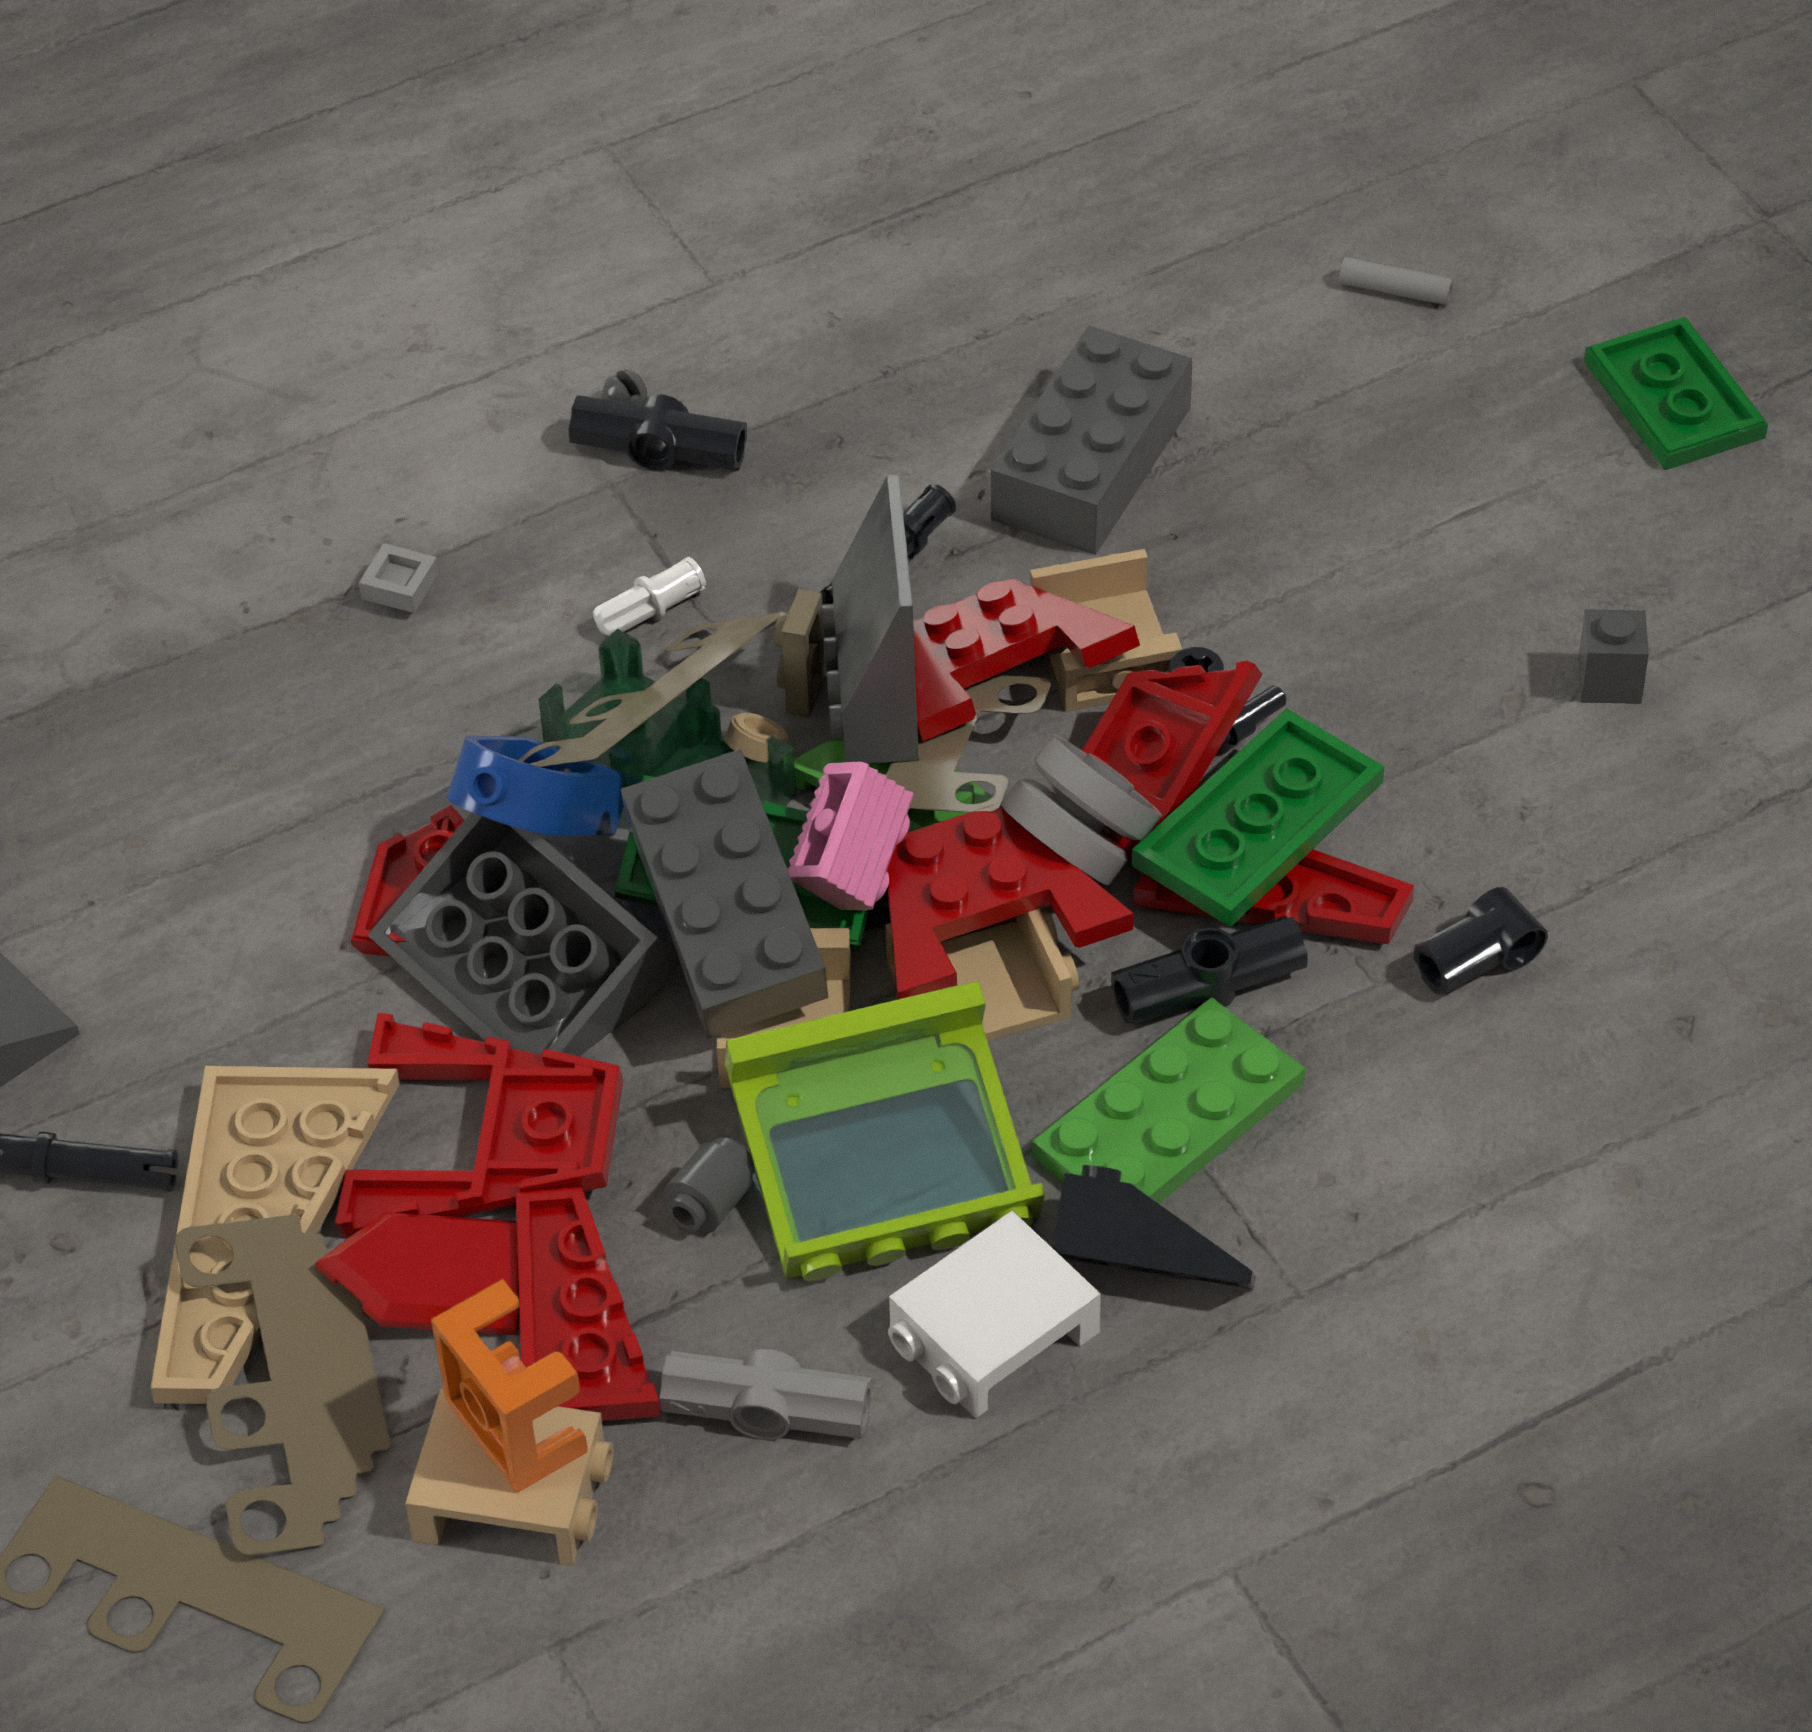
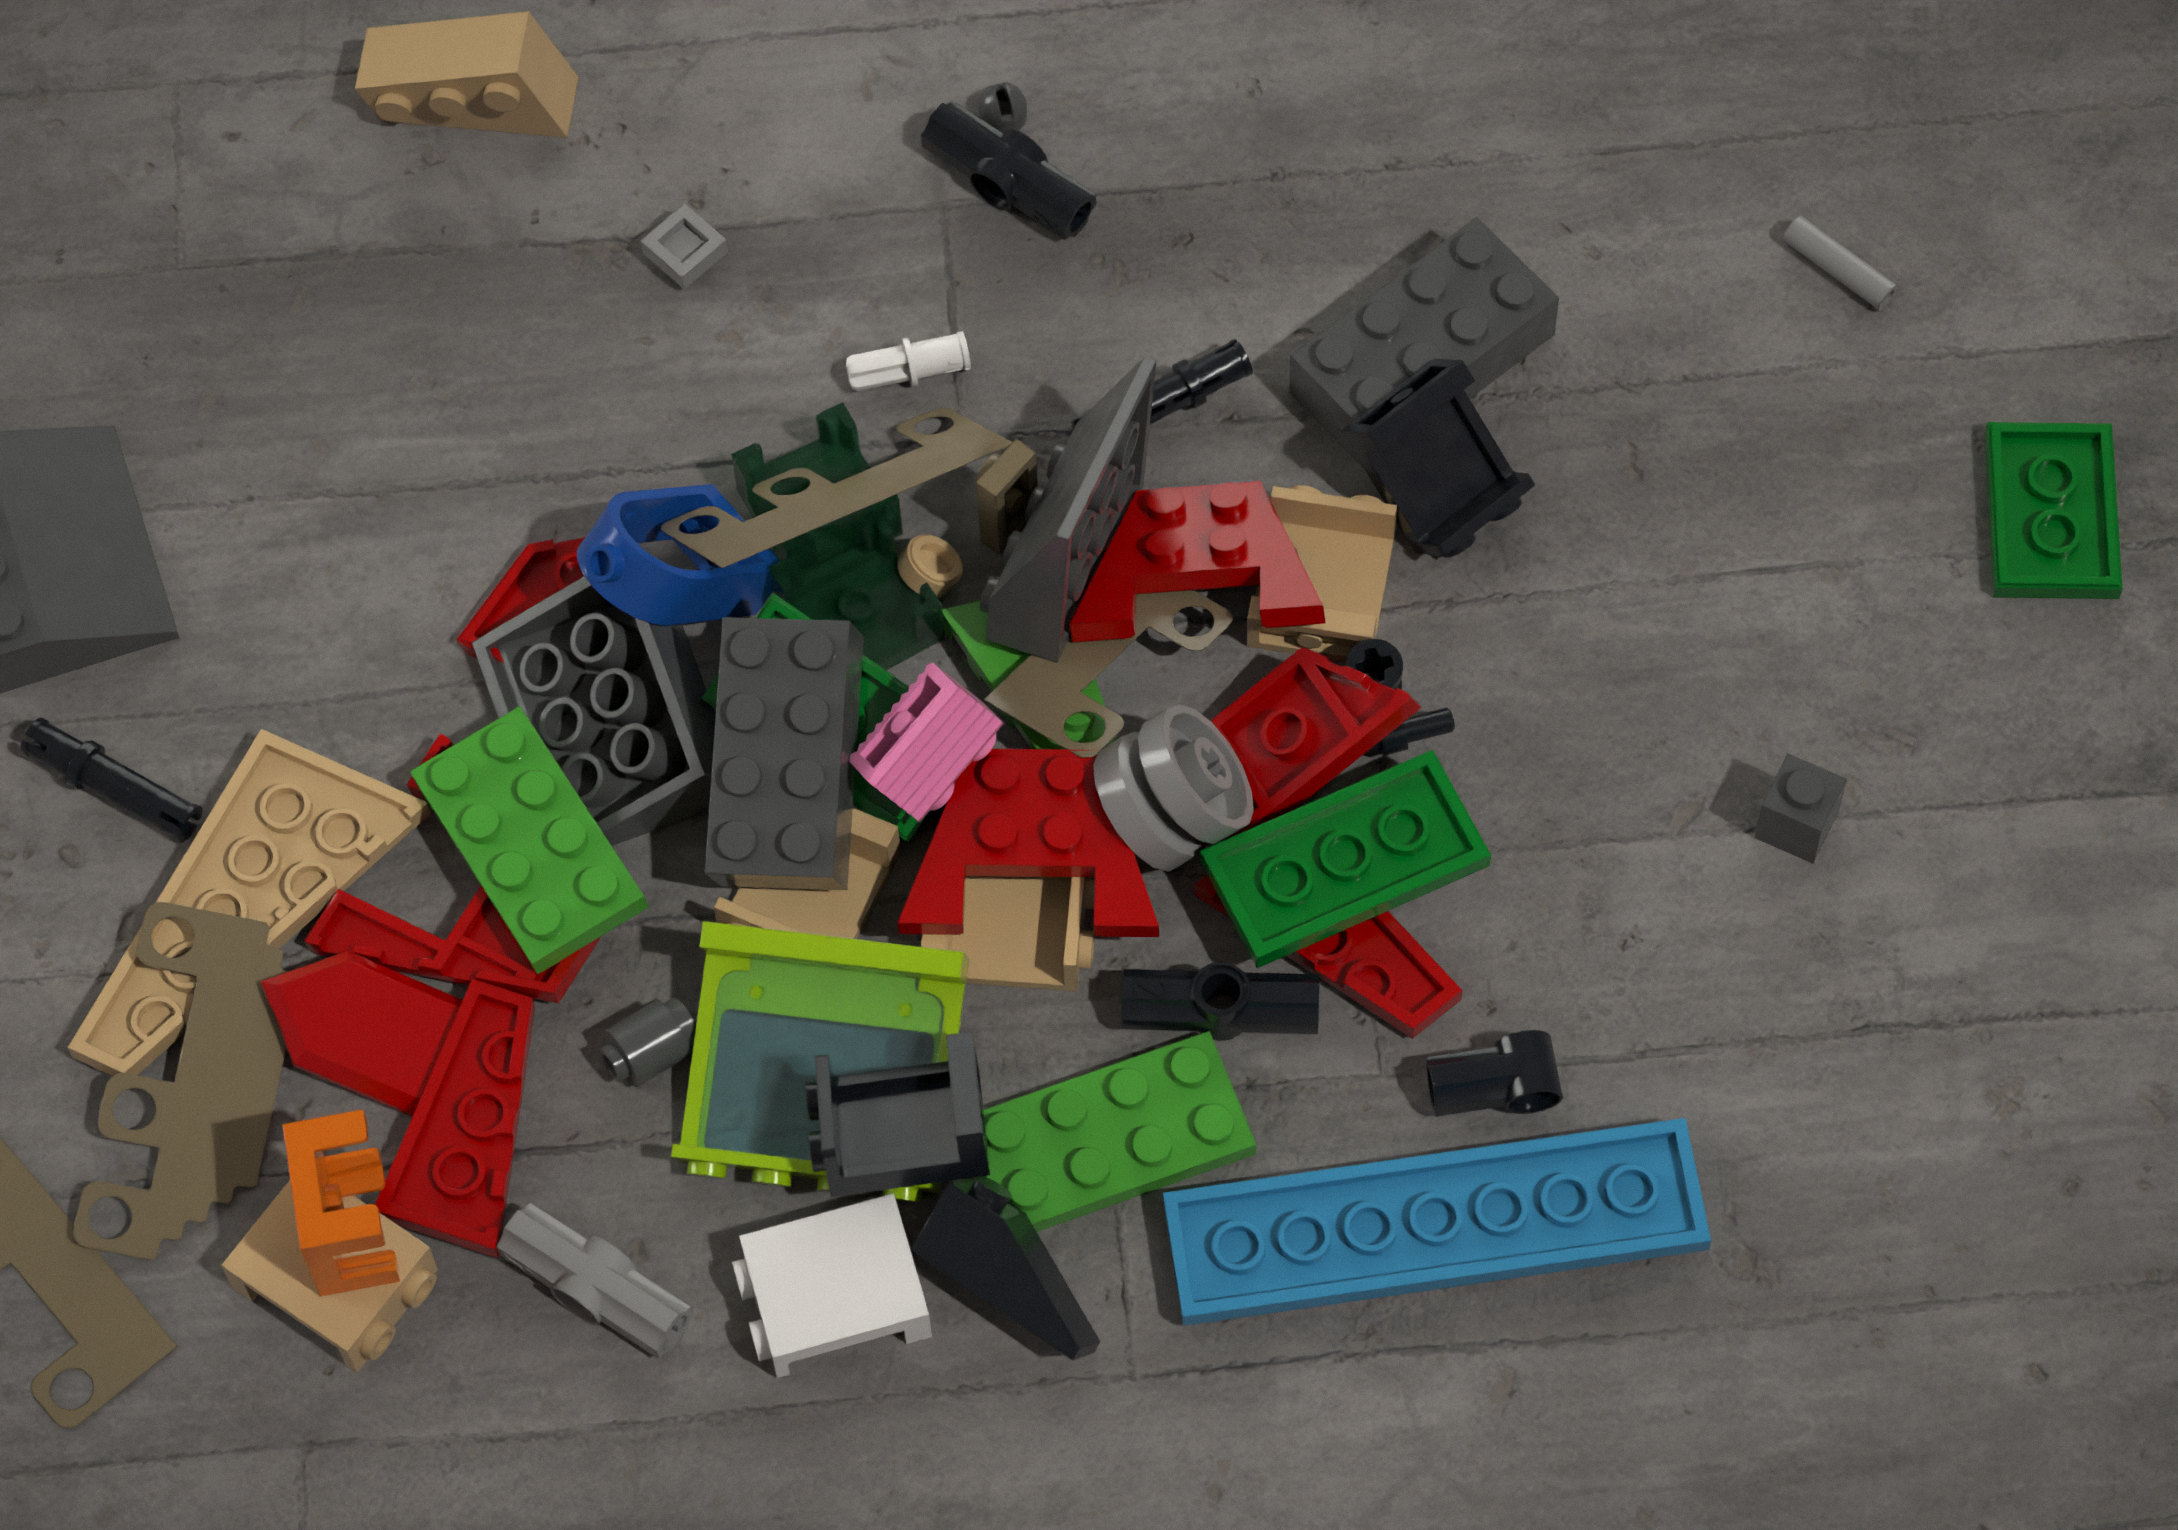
camera: 25 degrees right, 15 degrees up
none -> tan wedge [355,11,579,138]
none -> bright green plate [410,706,649,975]
none -> black panel [805,1032,990,1197]
none -> dark azure plate [1163,1118,1711,1326]
none -> black panel [1341,358,1535,558]

